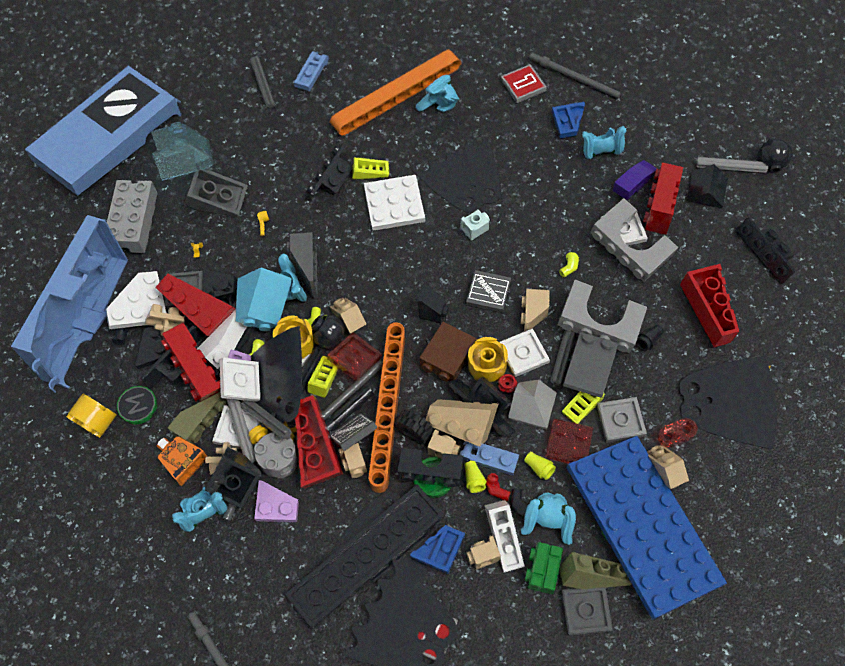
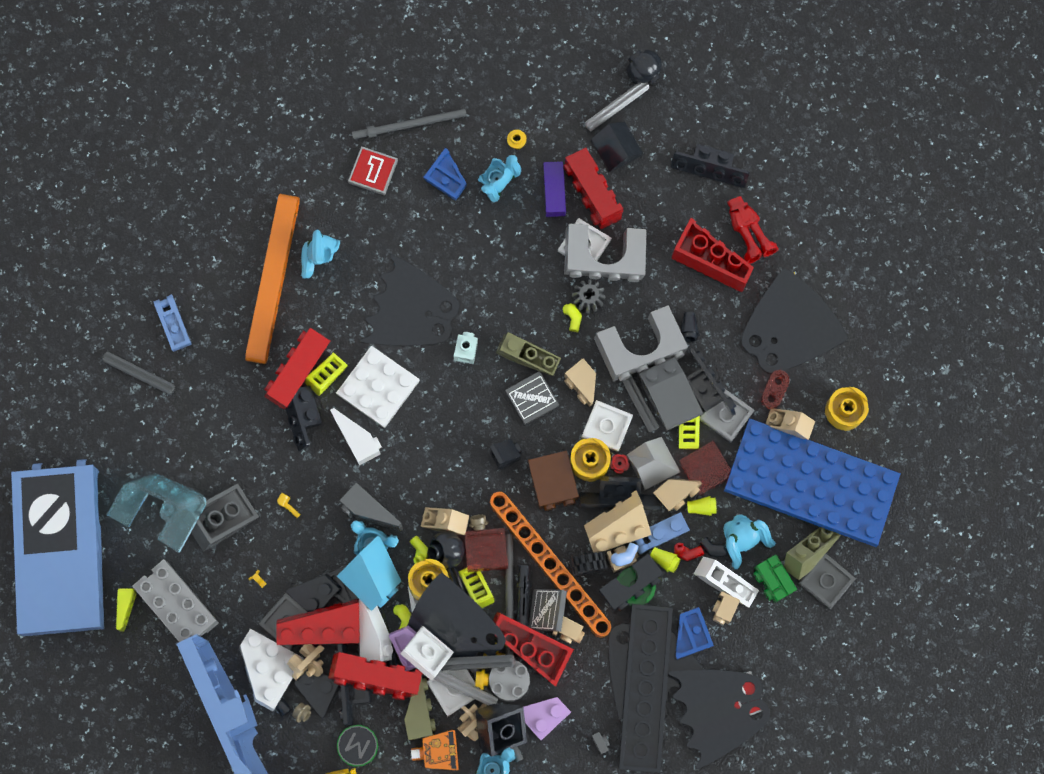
camera: 50 degrees left, 15 degrees up
none -> neon yellow slope [116,589,137,631]
none -> red wedge [264,328,330,410]
none -> dark tan plate [292,703,311,723]
none -> white slope [330,408,381,465]
none -> dark tan plate [469,514,489,530]
none -> olive slope [496,332,561,376]
none -> yellow plate [507,130,526,149]
none -> dark grey gear [572,279,606,313]
none -> dark grey plate [591,732,610,755]
none -> light blue arm [611,542,639,566]
none -> tan slope [654,479,702,511]
none -> black bracket [686,347,736,416]
none -> red piece [727,196,779,264]
none -> yellow brick [825,387,869,431]

